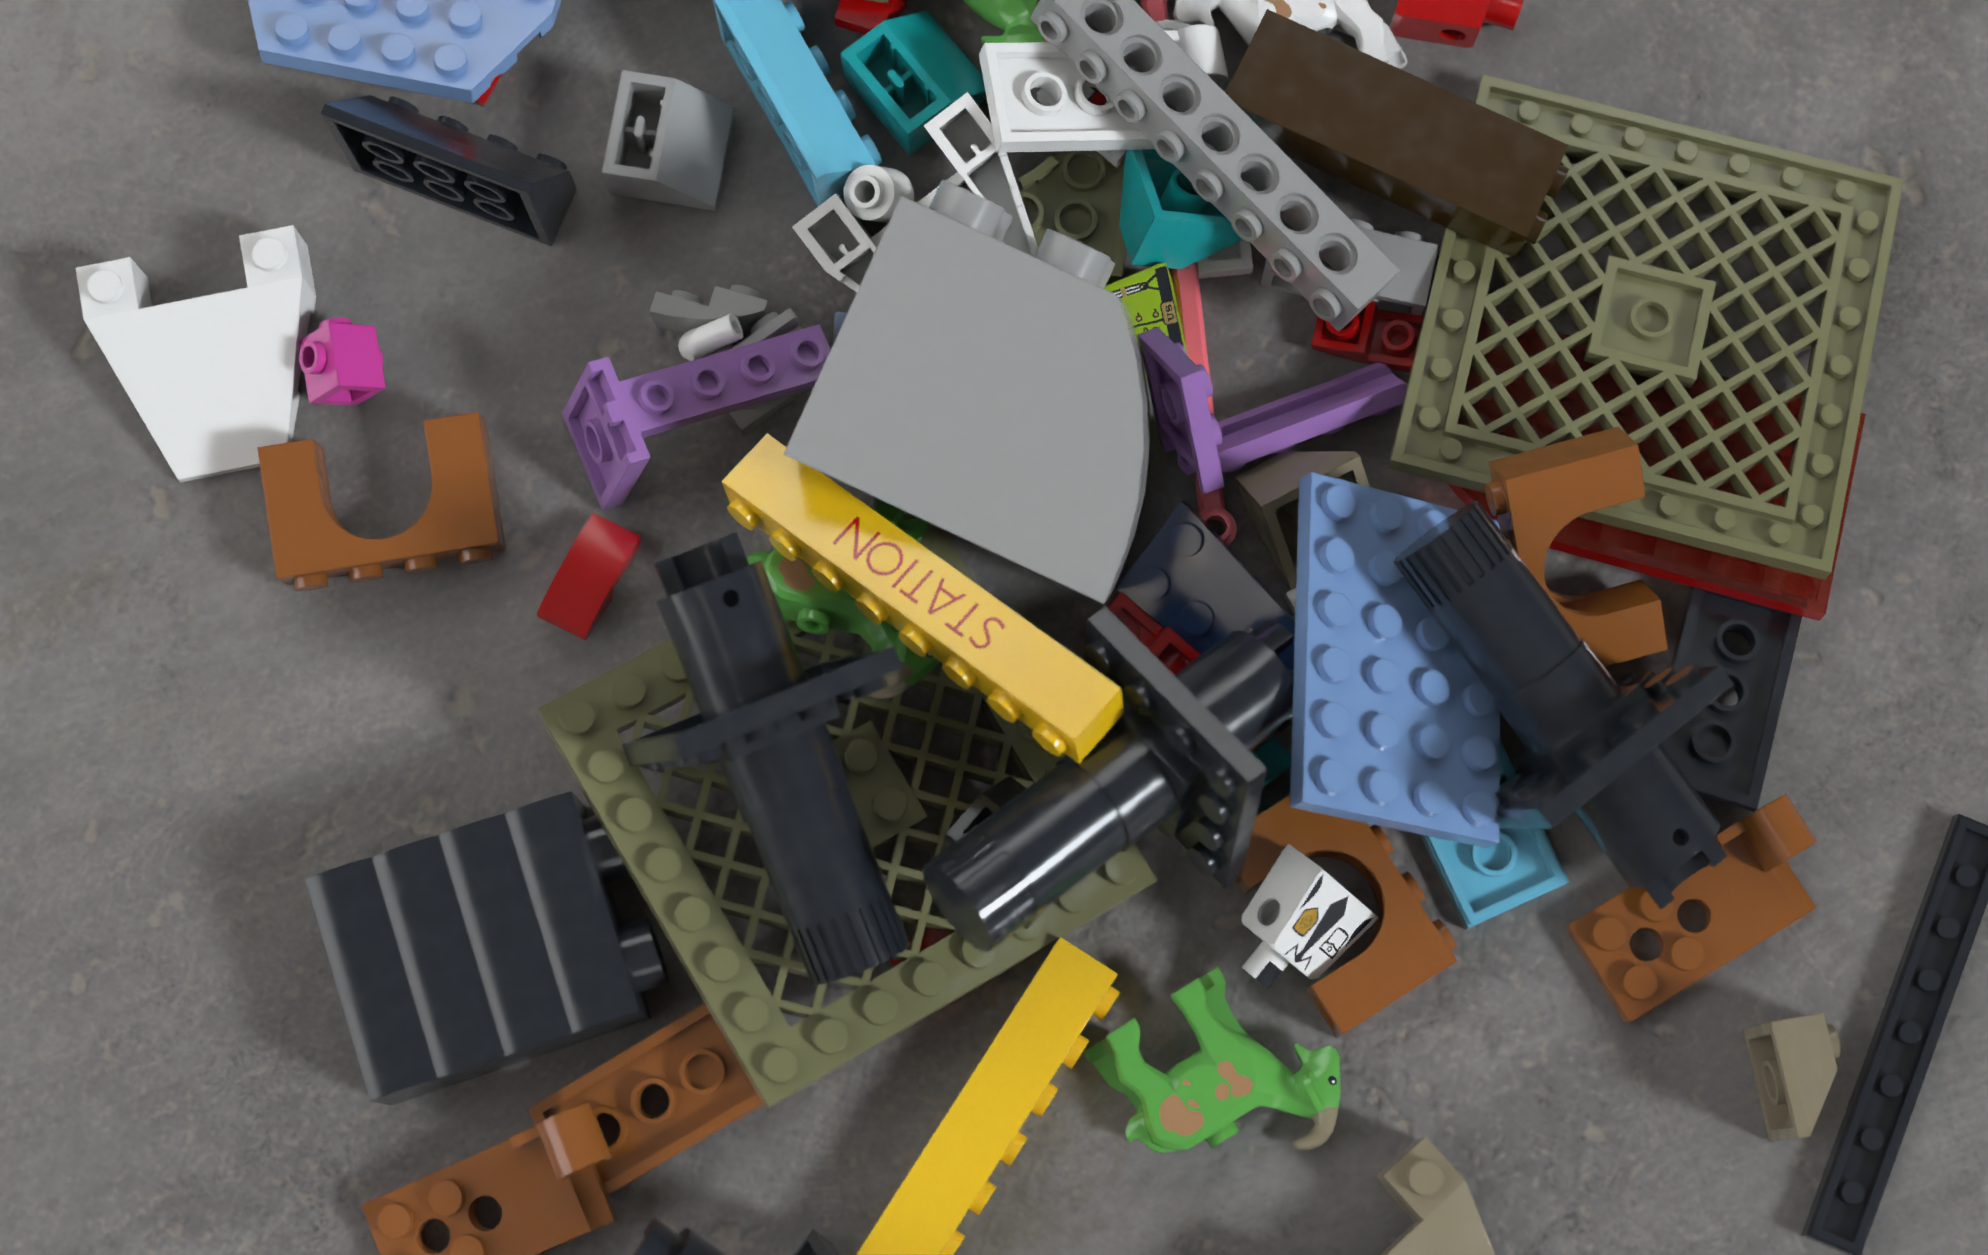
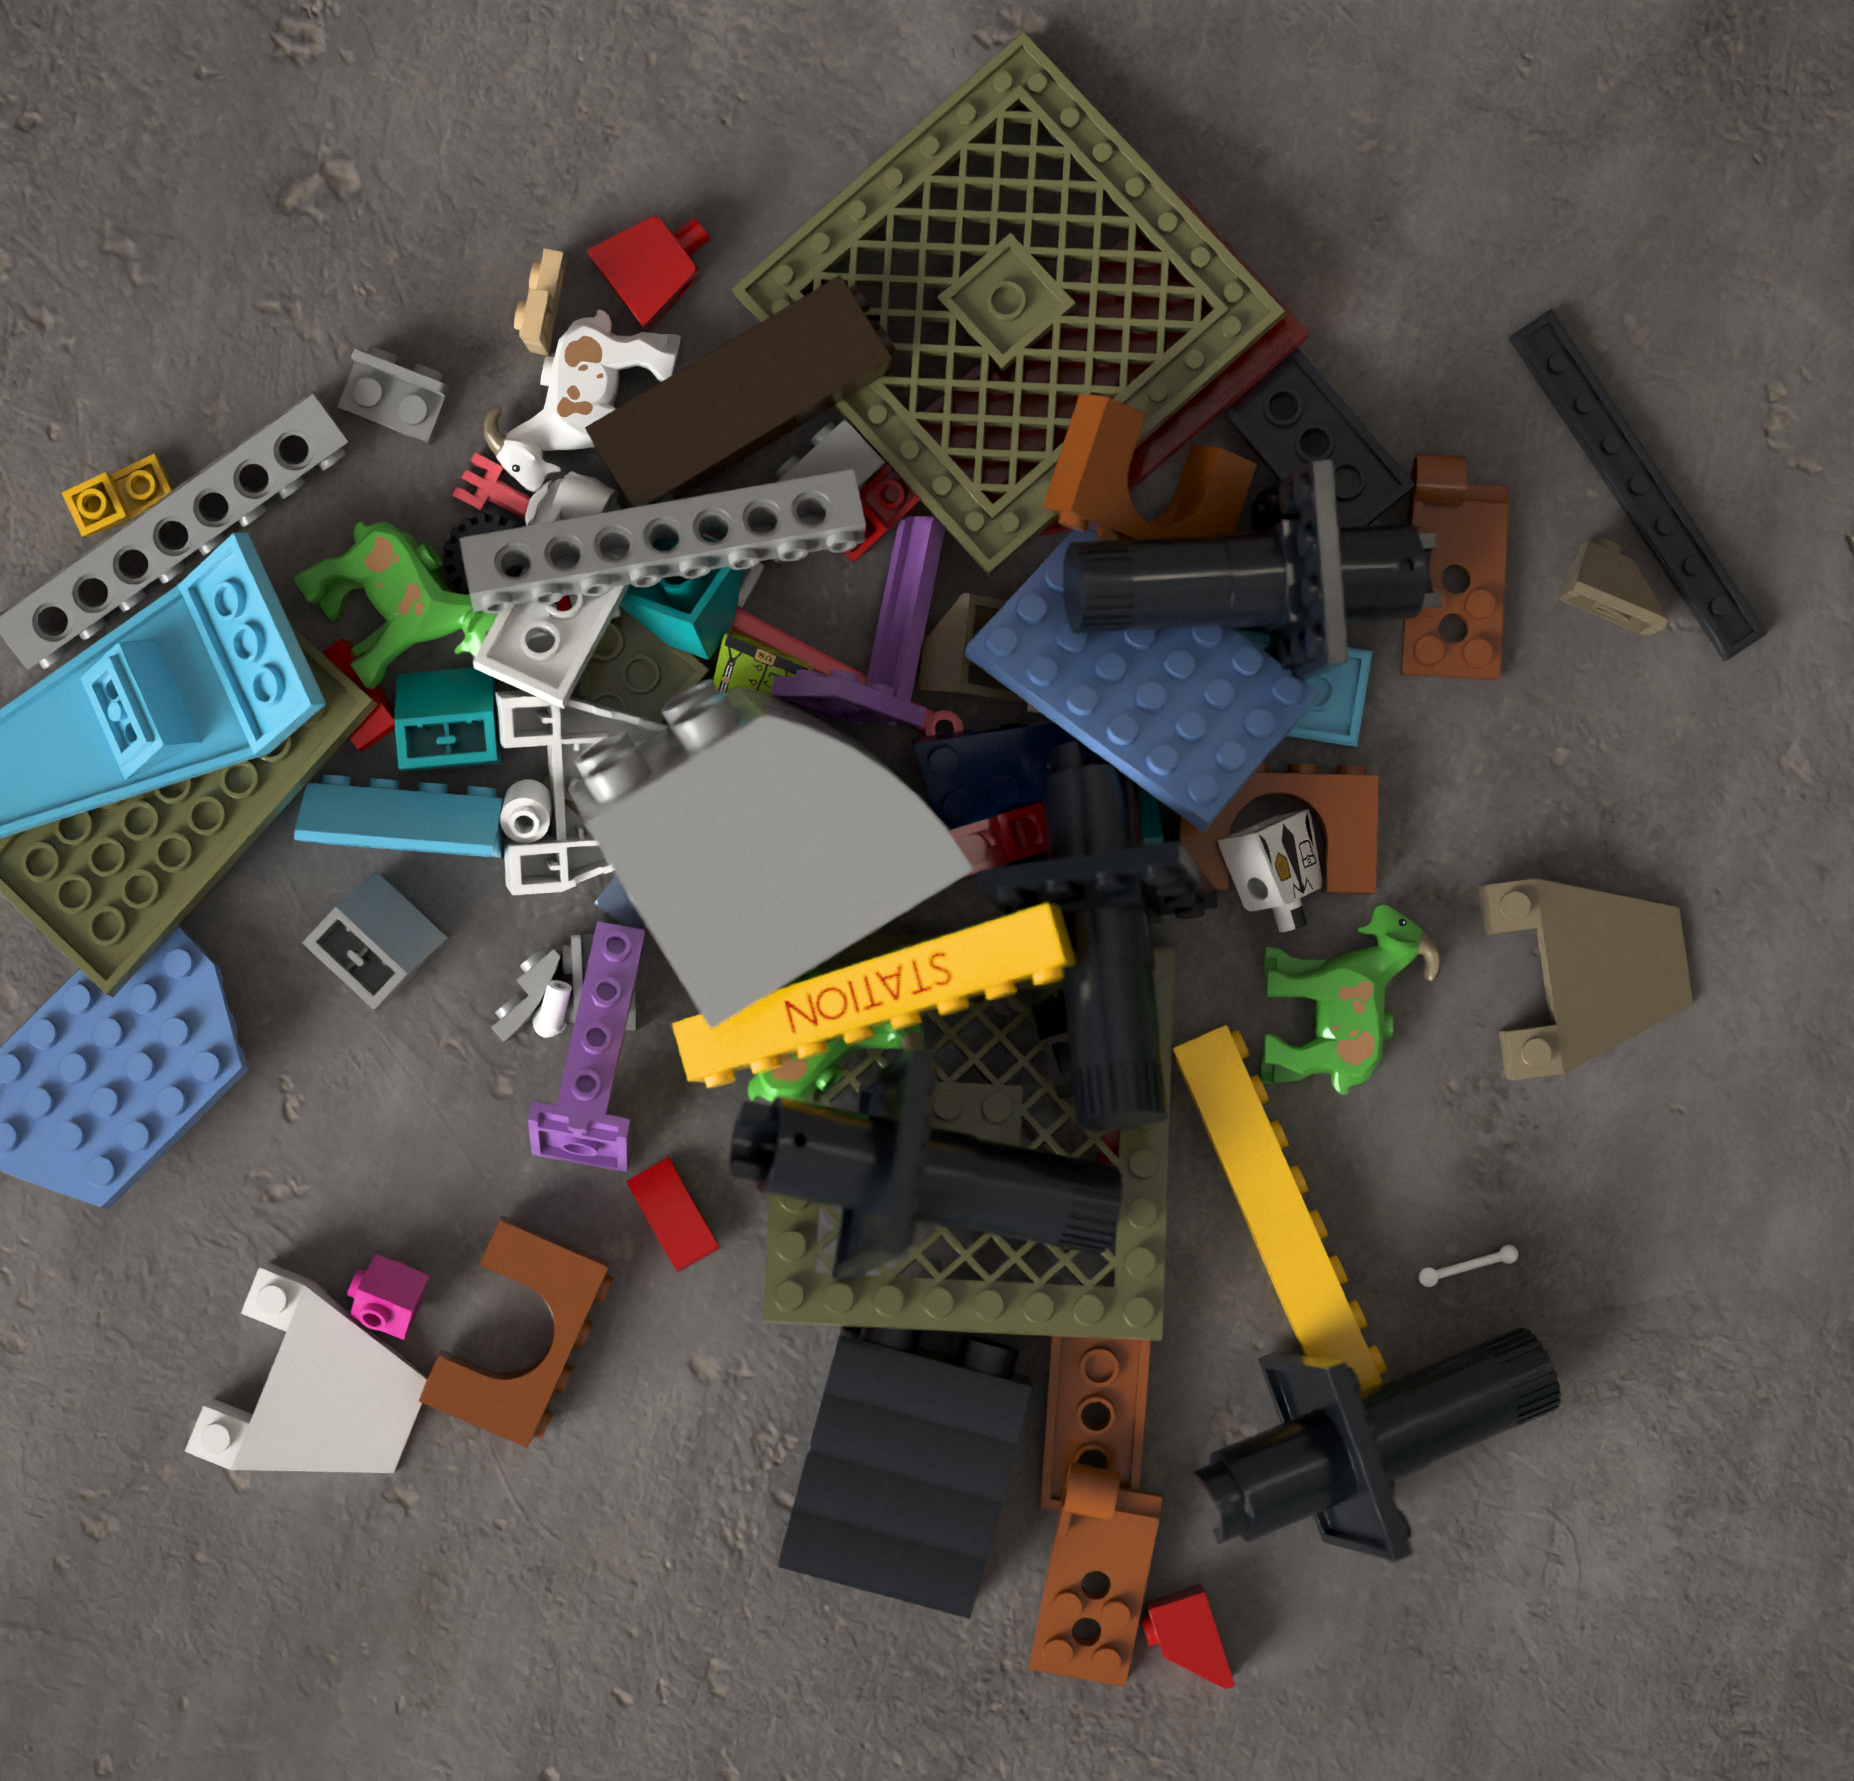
camera: 60 degrees left, 10 degrees up
black slope [321,95,577,246] -> none

